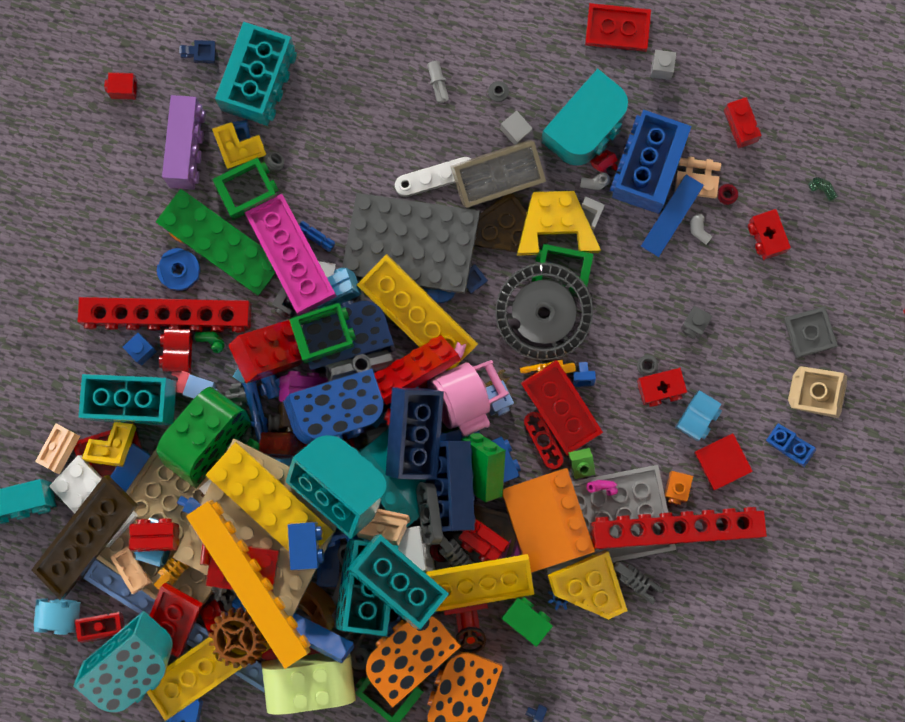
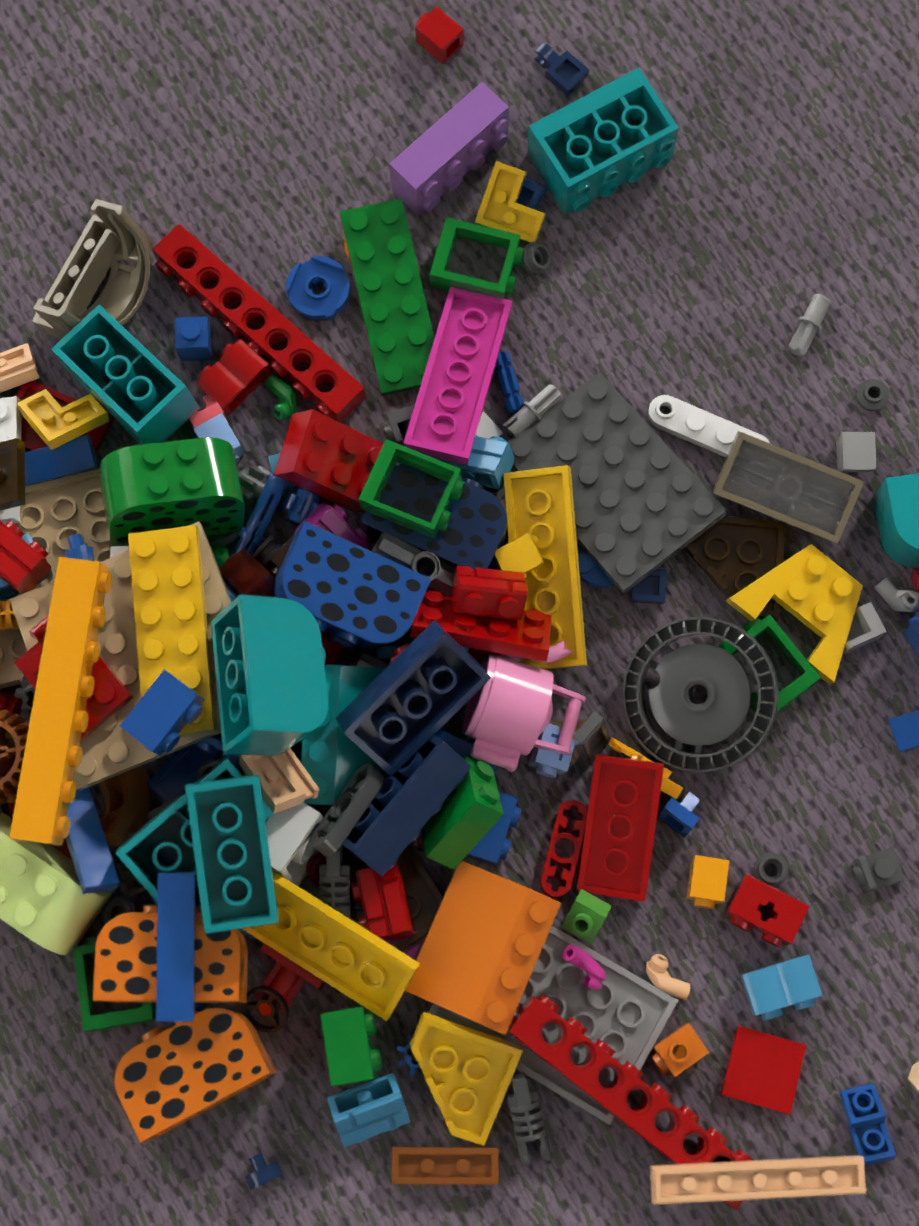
camera: 40 degrees right, 5 degrees down
none -> dark tan piece [31,199,153,339]
none -> blue tile [156,873,196,1022]
none -> dark azure brick [327,1072,411,1147]
none -> dark orange plate [391,1147,498,1185]
none -> red brick [451,566,528,620]
none -> yellow panel [495,533,543,580]
none -> light grey axle [503,384,562,437]
none -> dark grey tile [572,711,610,764]
none -> light nougat arm [646,954,691,1000]
none -> light nougat tile [650,1155,866,1205]
none -> light orange brick [686,855,730,909]

